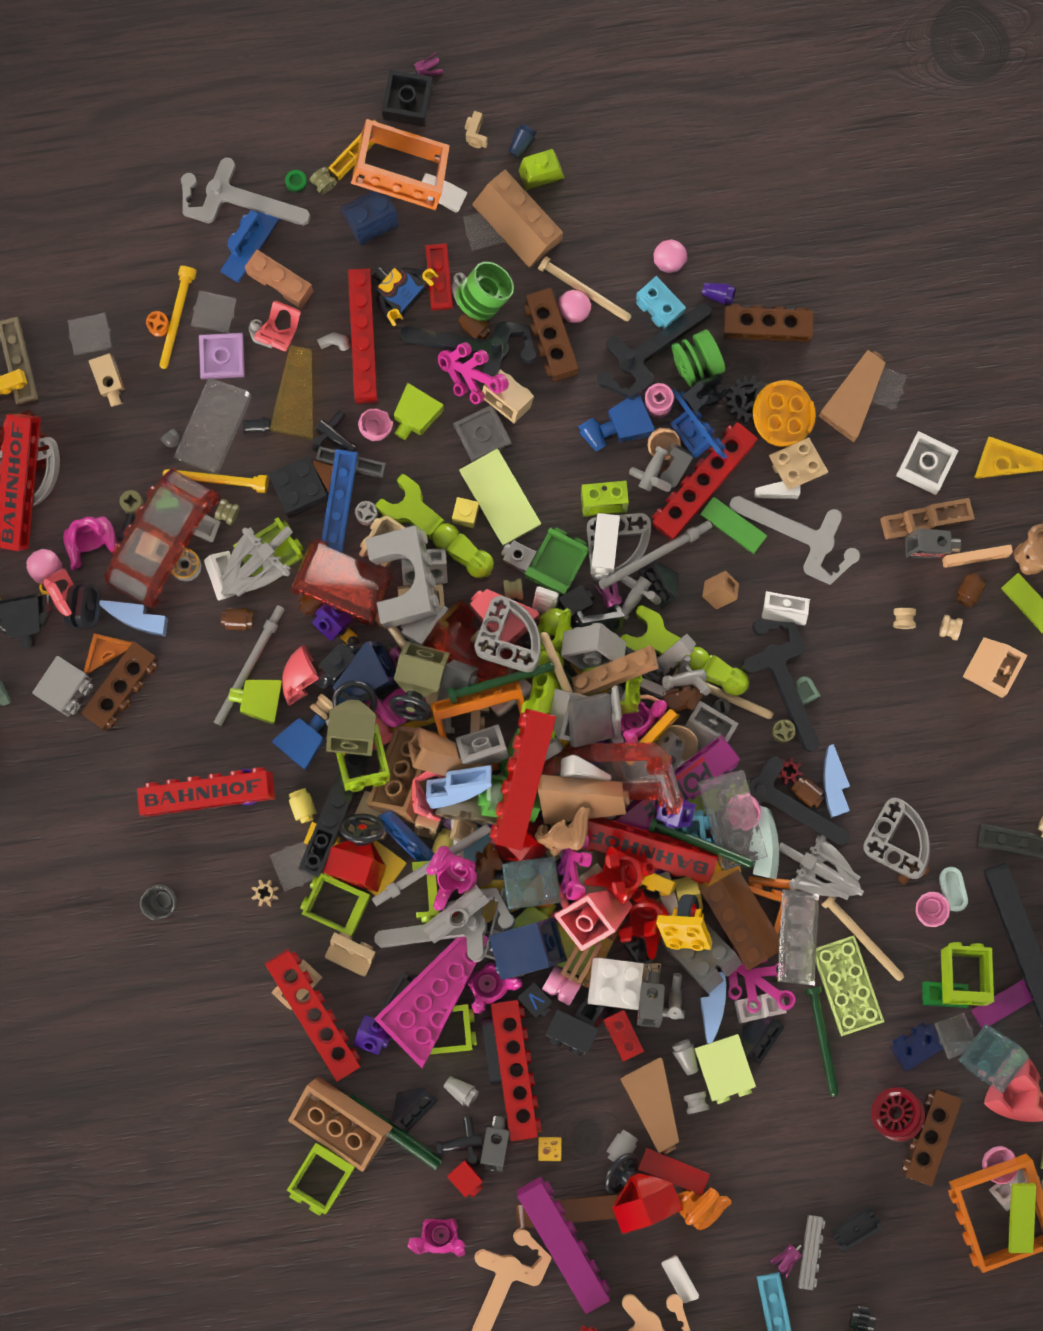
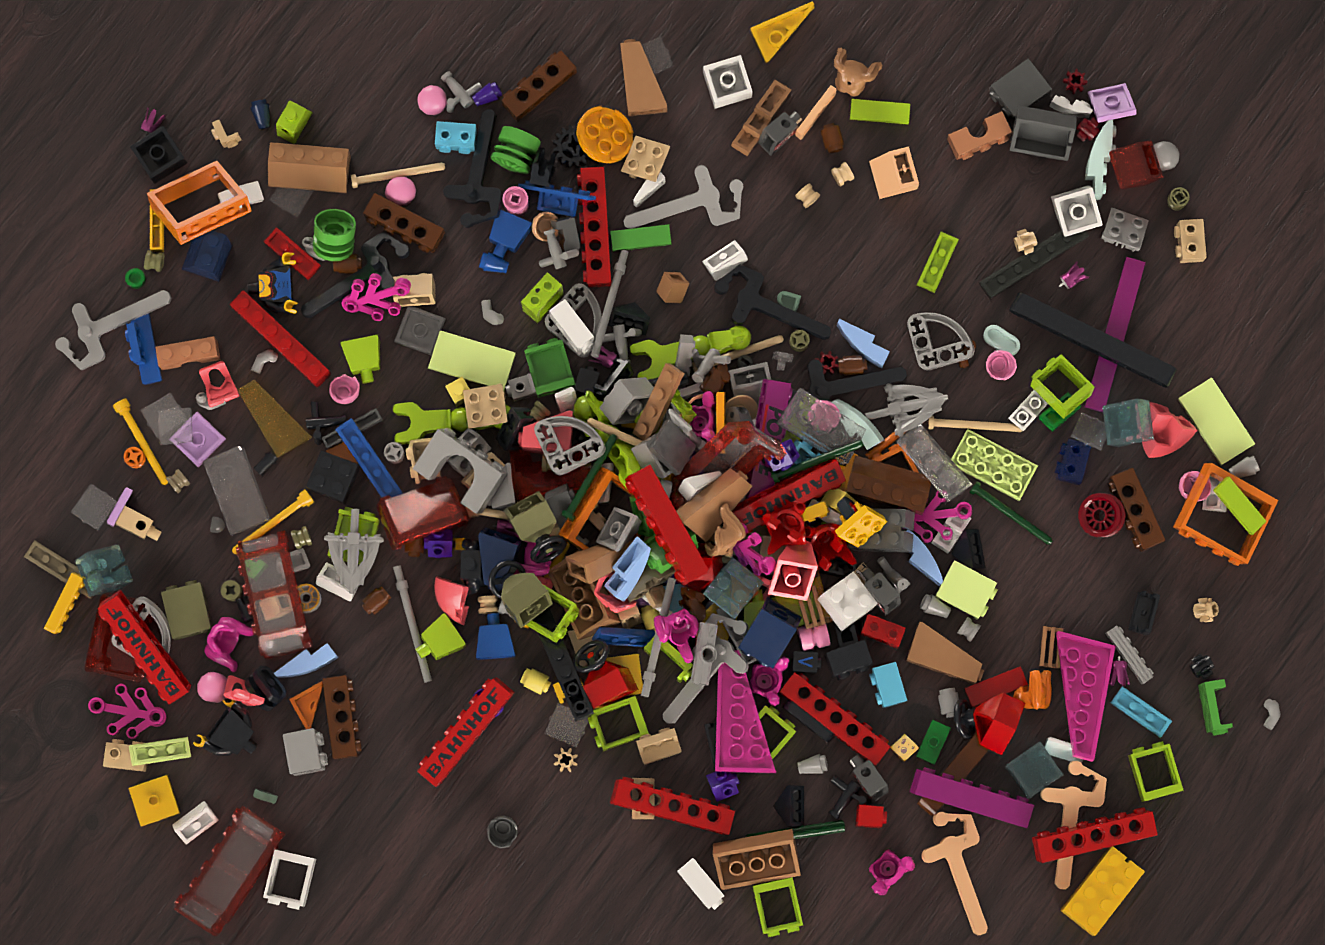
camera: 45 degrees left, 0 degrees up
none -> clear light blue piece [75,545,133,597]
none -> lavender tile [107,487,133,527]
none -> clear piece [158,407,193,445]
none -> olive brick [161,580,213,640]
none -> dark tan wheel [166,468,191,493]
none -> light grey piece [441,71,482,113]
none -> tan hinge [463,384,508,429]
none -> light grey arm [481,300,504,325]
none -> black hinge [496,407,534,451]
none -> white window [677,858,724,910]
none -> clear tile [773,350,793,371]
none -> medium azure brick [869,662,907,708]
none -> green plate [916,720,951,765]
none -> lime tile [917,231,959,293]
none -> clear light blue piece [1004,741,1063,798]
none -> white slope [1008,390,1048,431]
none -> medium nougat tile [1039,626,1063,669]
none -> dark pink wing [1056,631,1116,762]
none -> tan gear [1193,598,1219,622]

